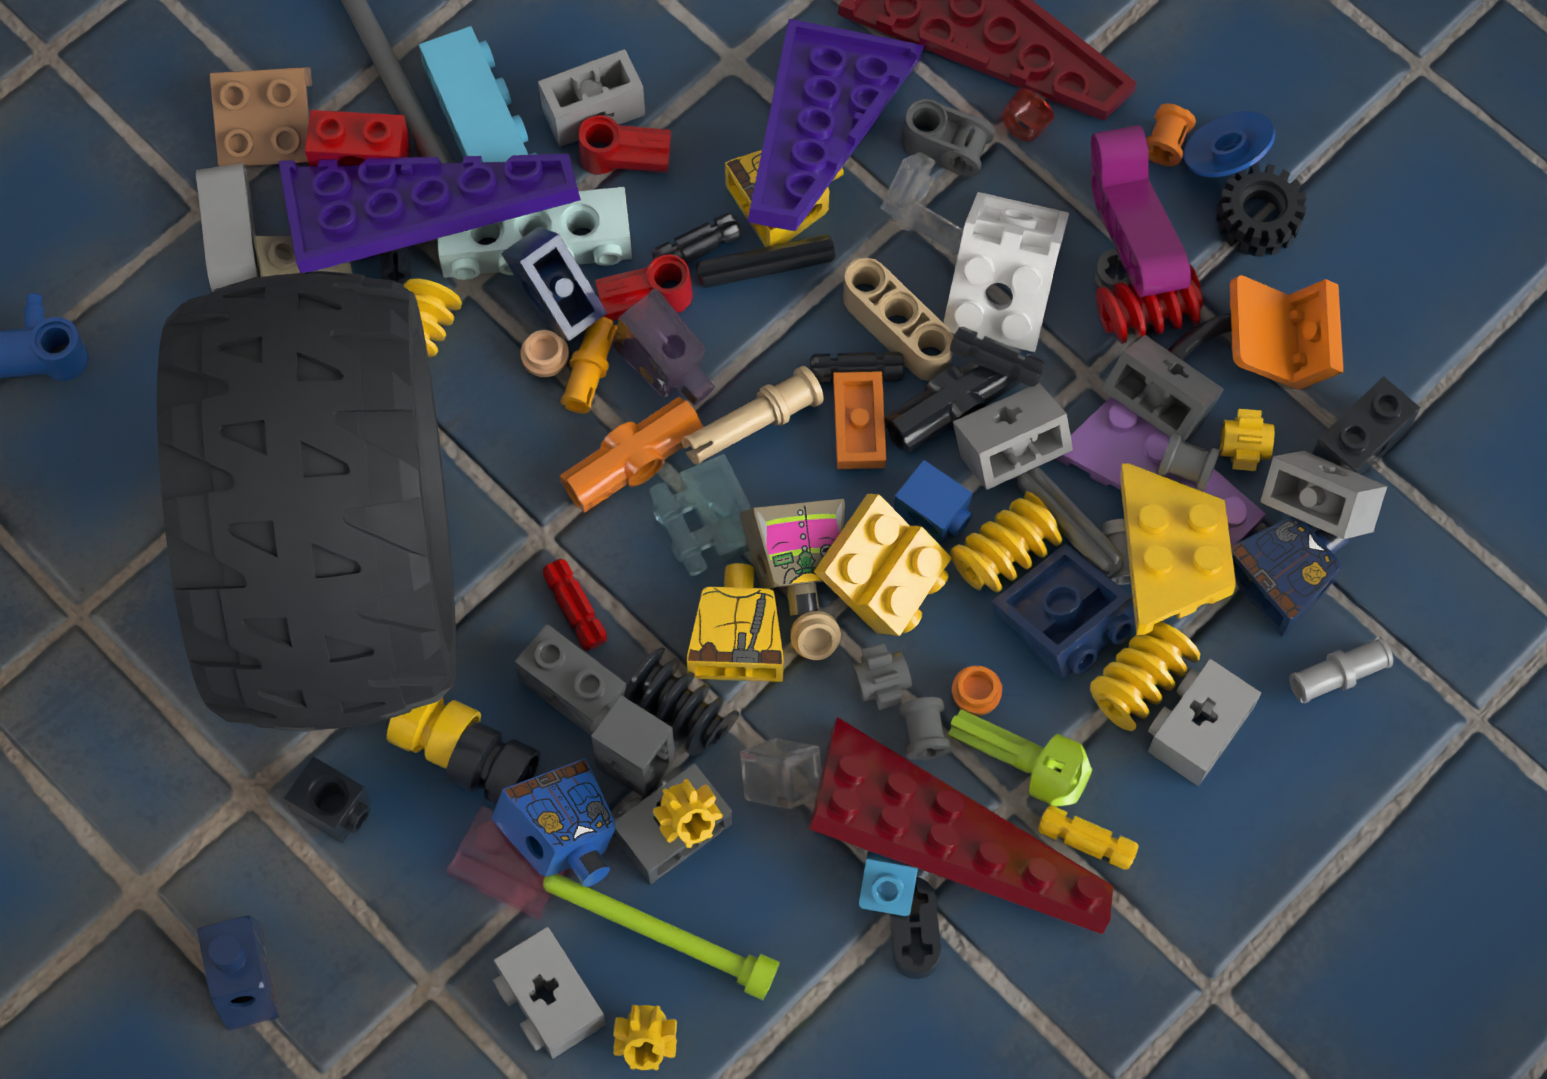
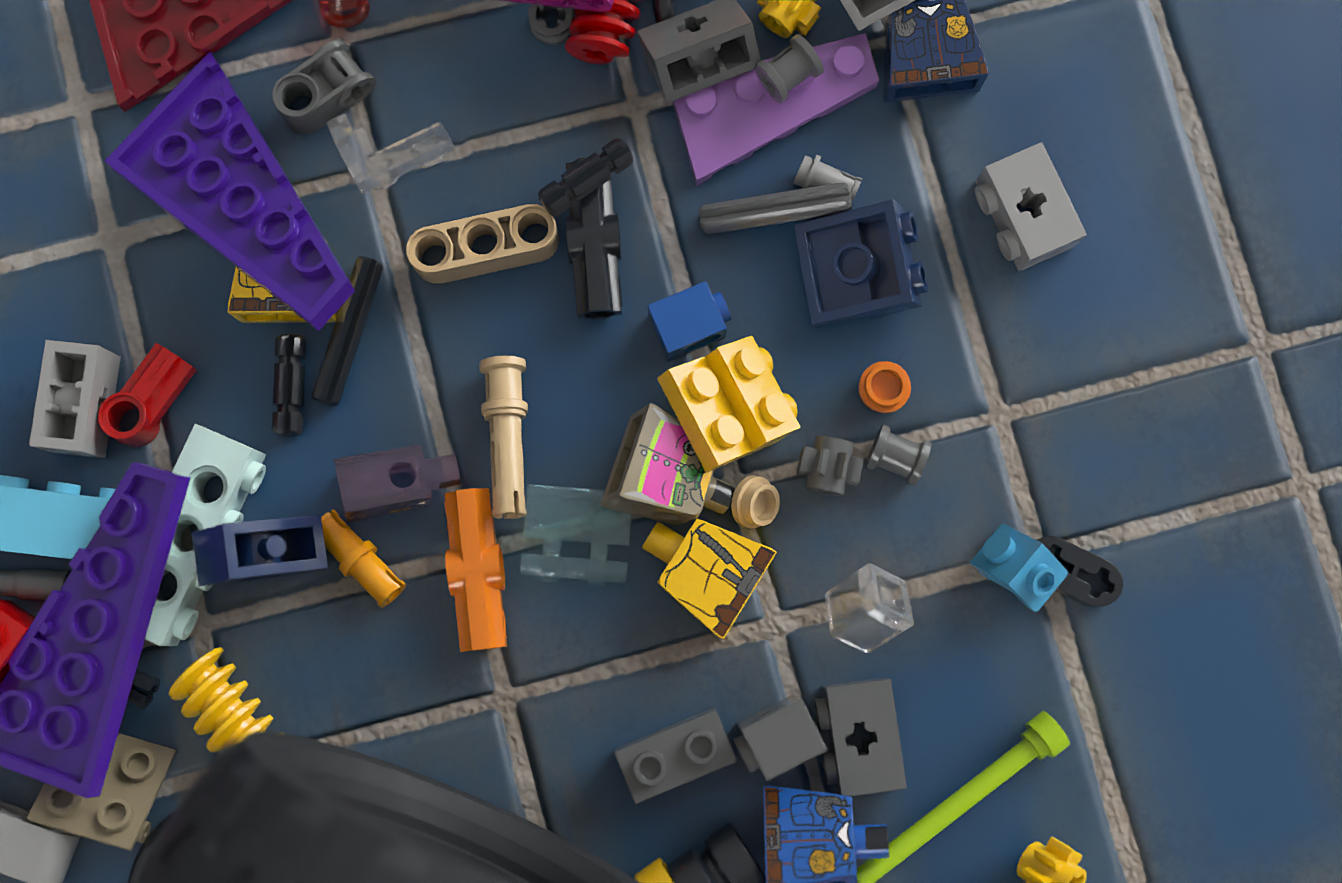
camera: 60 degrees left, 15 degrees up
light nougat plate [520,330,569,377] -> none
red axle [543,559,607,651] -> none
red piece [595,254,693,321] -> none
black piece [625,647,739,756] -> none
yellow gear [653,779,722,848] -> none
dark red wing [809,717,1113,934] -> none
black axle [810,352,904,382] -> none
orange plate [833,371,886,469] -> none
white bracket [943,192,1069,352] -> none
lime piece [948,709,1092,807] -> none
yellow piece [950,491,1062,592] -> none
light grey brick [953,383,1073,490] -> none
yellow axle [1038,806,1138,870] -> none
yellow piece [1090,621,1200,731] -> none
yellow wing [1120,463,1236,635] -> none
light grey pin [1289,637,1393,703] -> none

